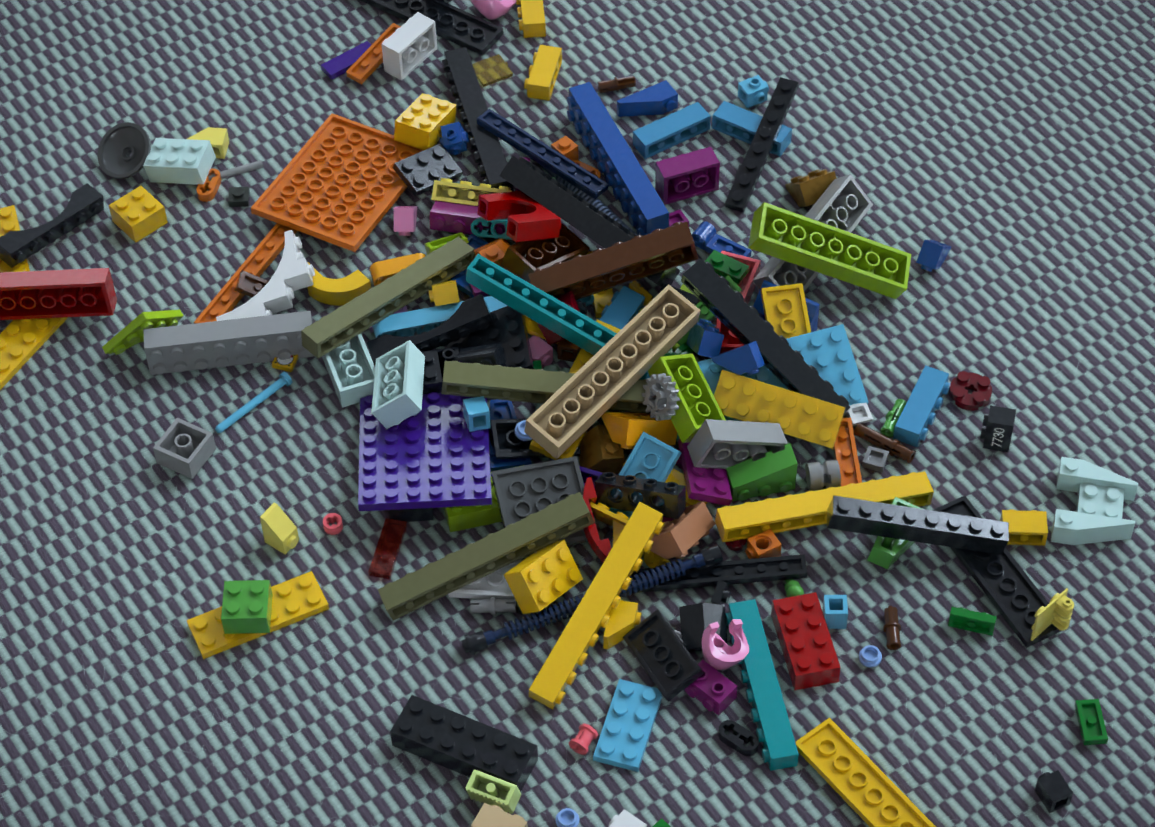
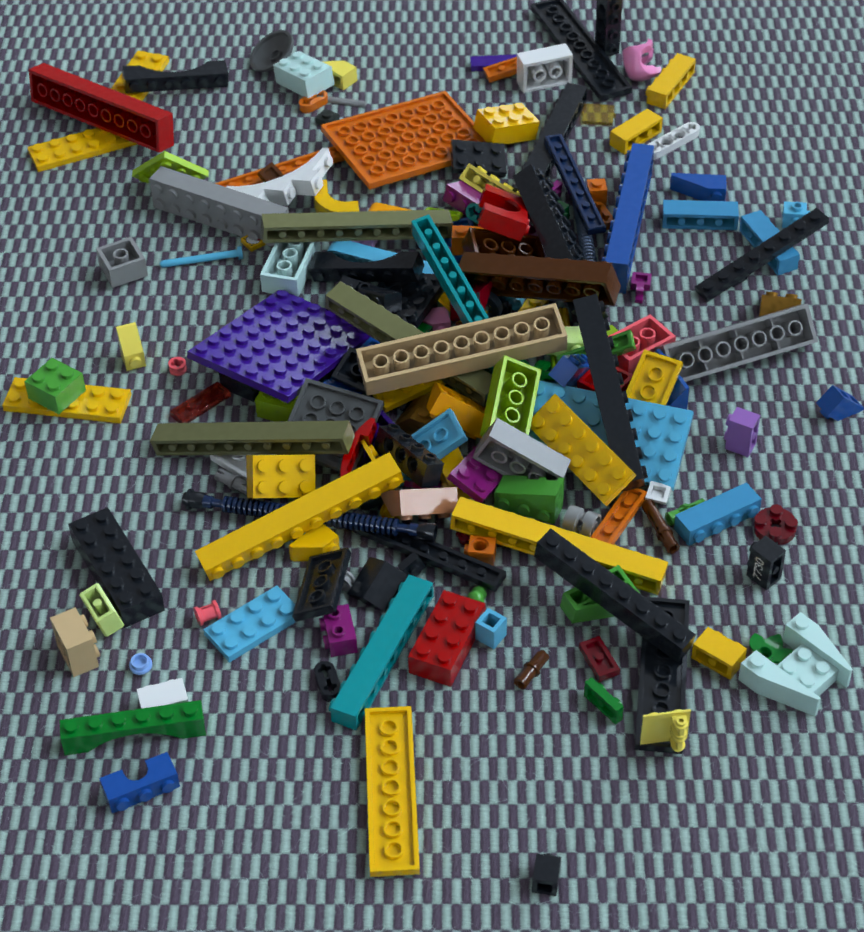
camera: 35 degrees right, 5 degrees down
yellow brick [109,186,168,243] -> none
light aqua brick [371,340,425,429] -> none
bright pink slope [394,206,417,236] -> none
yellow slope [428,280,460,306] -> none
blue brick [440,122,469,155] -> none
medium azure brick [463,396,490,432] -> none
reddish brown axle [597,76,636,93] -> none
light grey gear [642,373,680,421] -> none
magenta brick [655,147,720,205] -> none
blue plate [692,221,751,257] -> none
bright pink piece [701,619,749,670] -> none
green plate [705,250,749,284] -> none
blue slope [712,341,765,376] -> none
lime brick [748,202,911,299] -> none
light blue plate [859,645,882,668] -> none
flat silver plate [862,446,889,473] -> none
green plate [1074,699,1108,745] -> none
none -> dark red plate [579,636,620,682]
none -> white beam [647,122,700,160]
none -> medium lavender brick [724,407,760,457]
none -> green plate [749,633,794,663]

